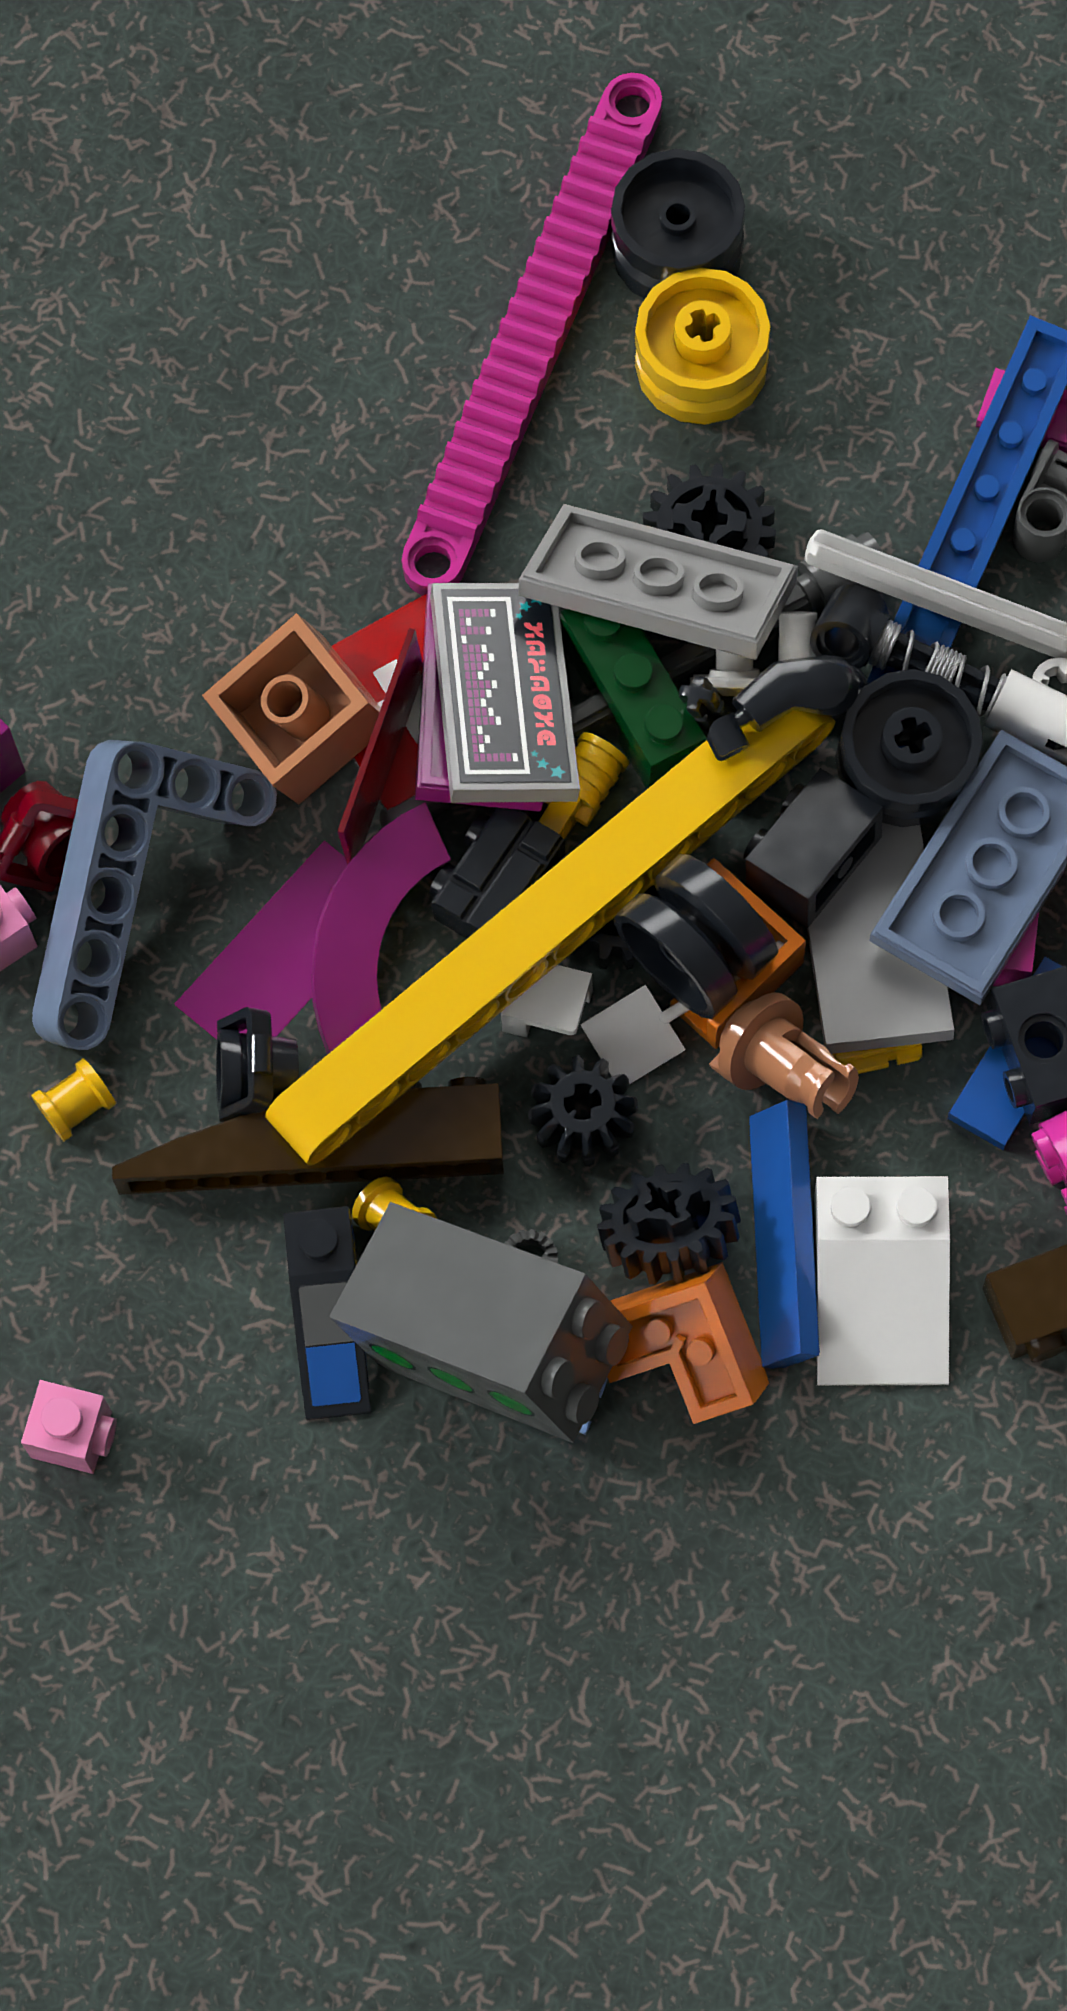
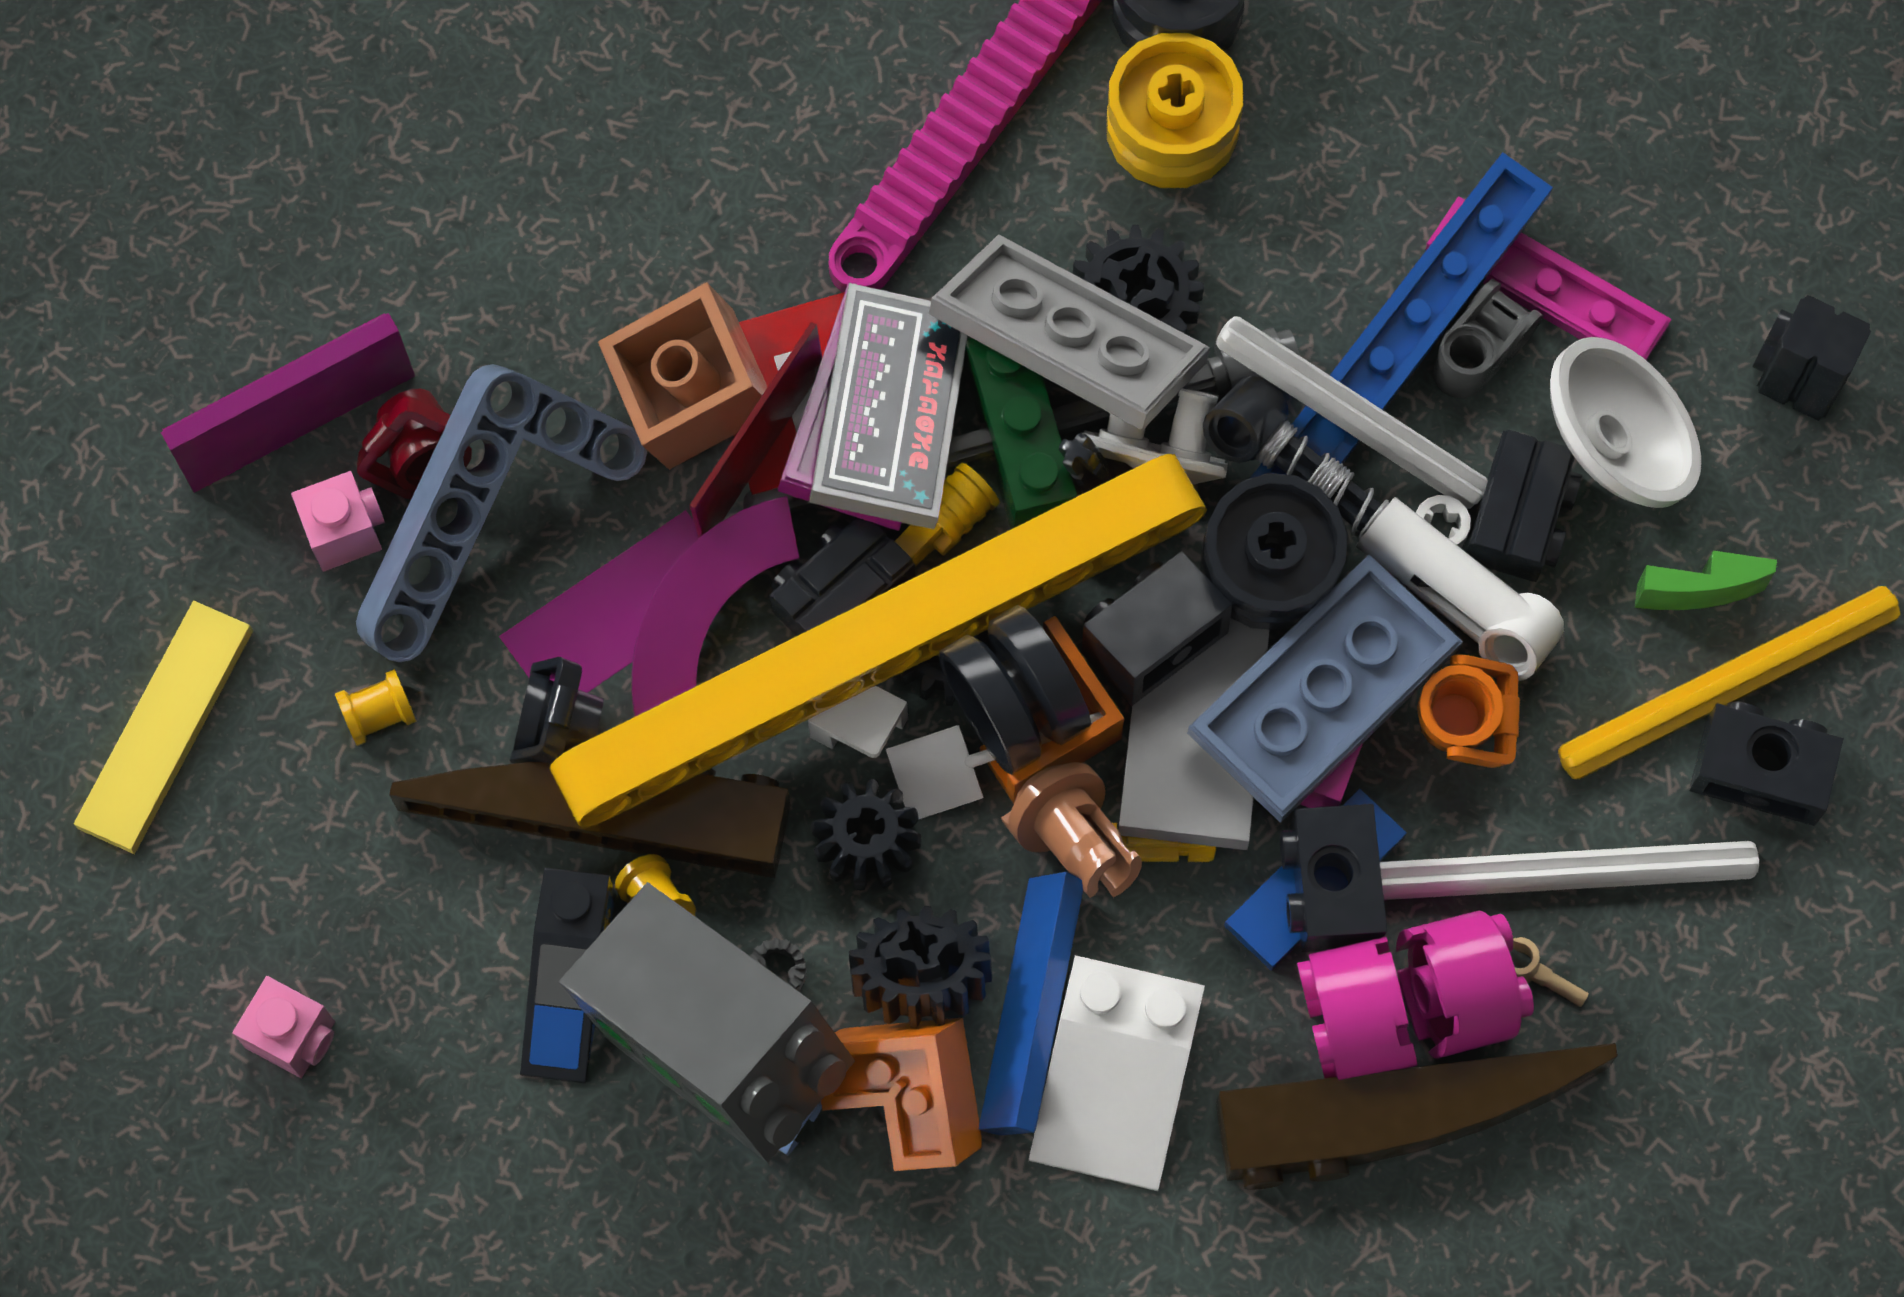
camera: 10 degrees right, 0 degrees up
black arm [707,655,868,761] -> none

